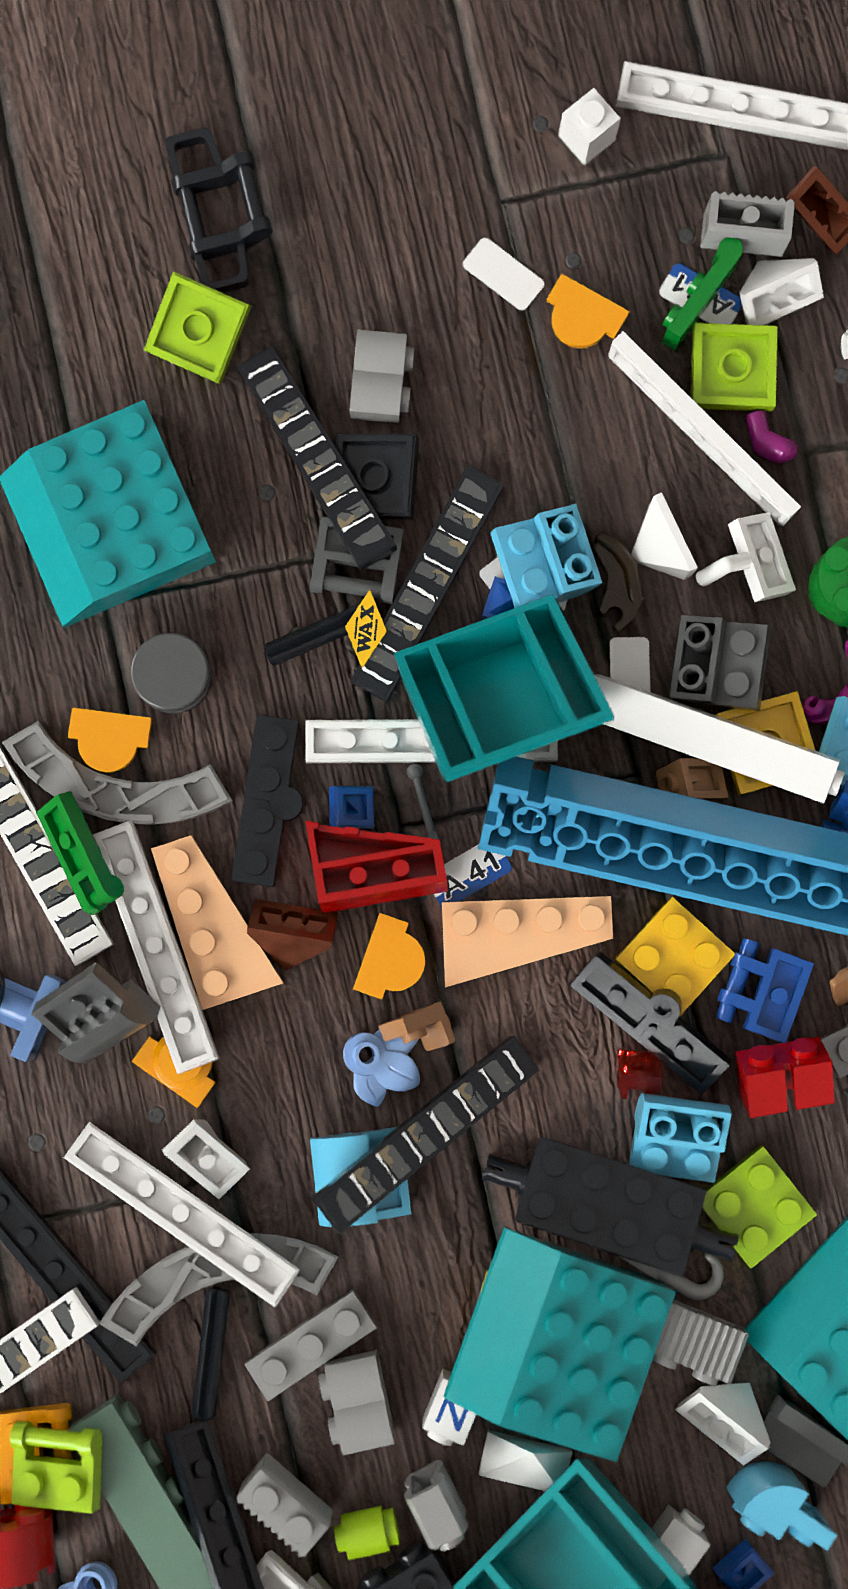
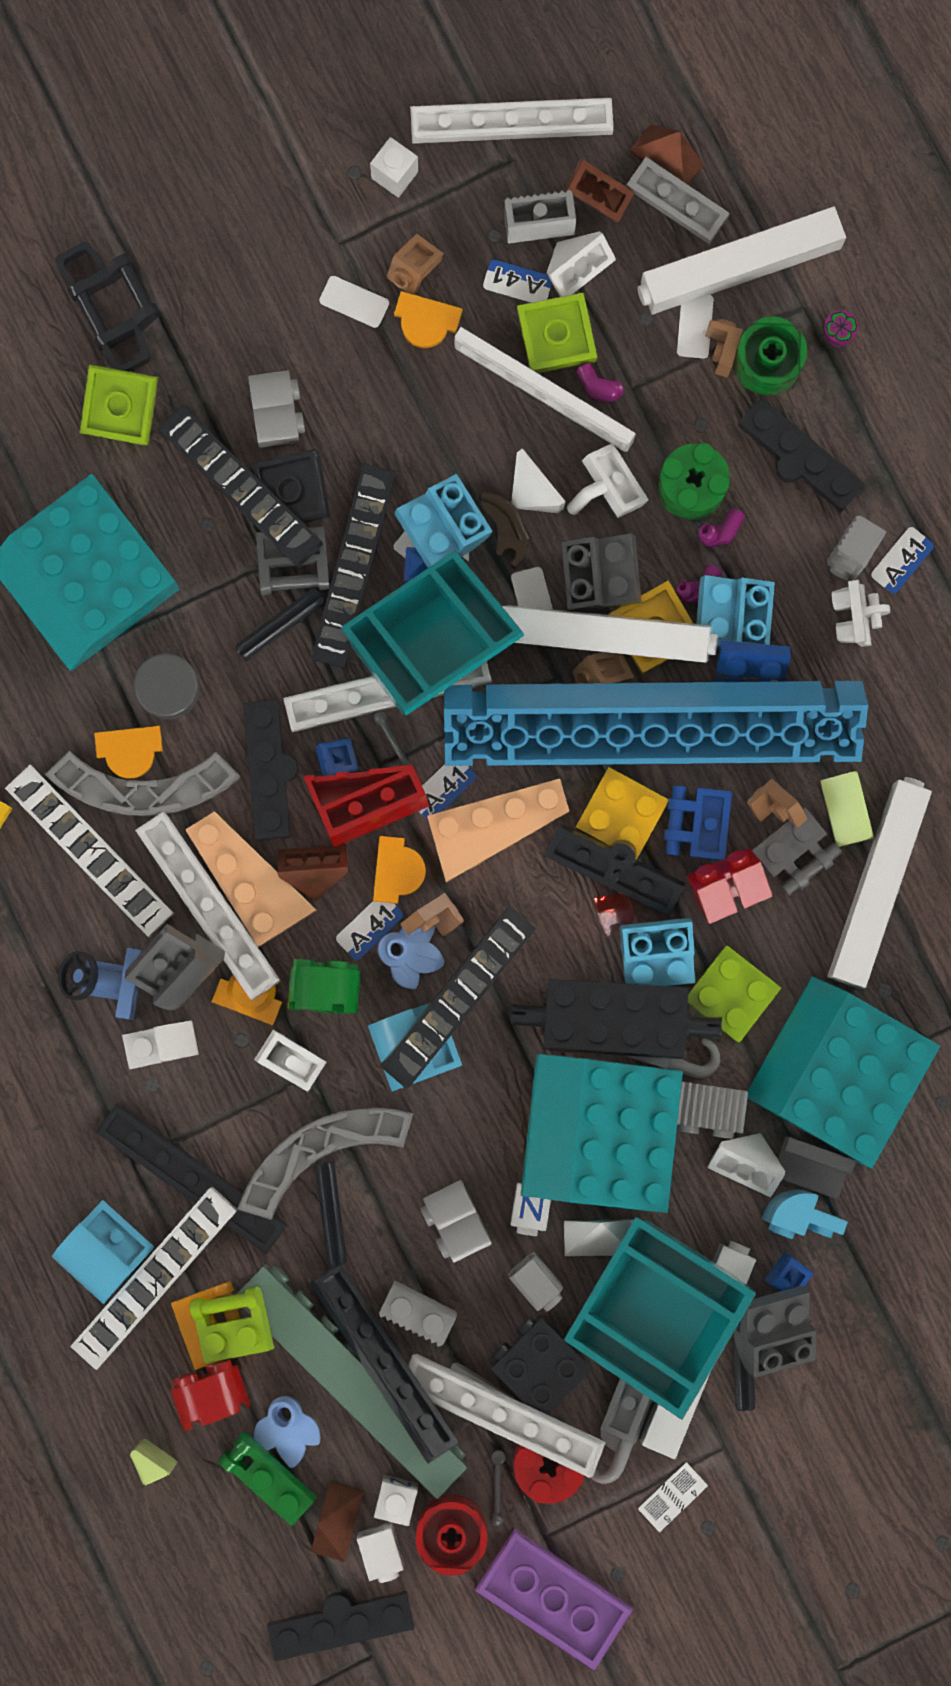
camera: 15 degrees left, 0 degrees up
green plate [36,791,124,915] -> none
white tile [63,1122,301,1308] -> none
light grey plate [244,1288,377,1401] -> none
lime brick [334,1505,400,1560] -> none
yellow sticker [345,590,387,668] -> none
green plate [662,237,743,351] -> none
none -> white slope [122,1020,199,1069]
none -> green brick [288,959,361,1014]
none -> sticker [336,902,403,960]
none -> medium nougat bracket [387,234,444,295]

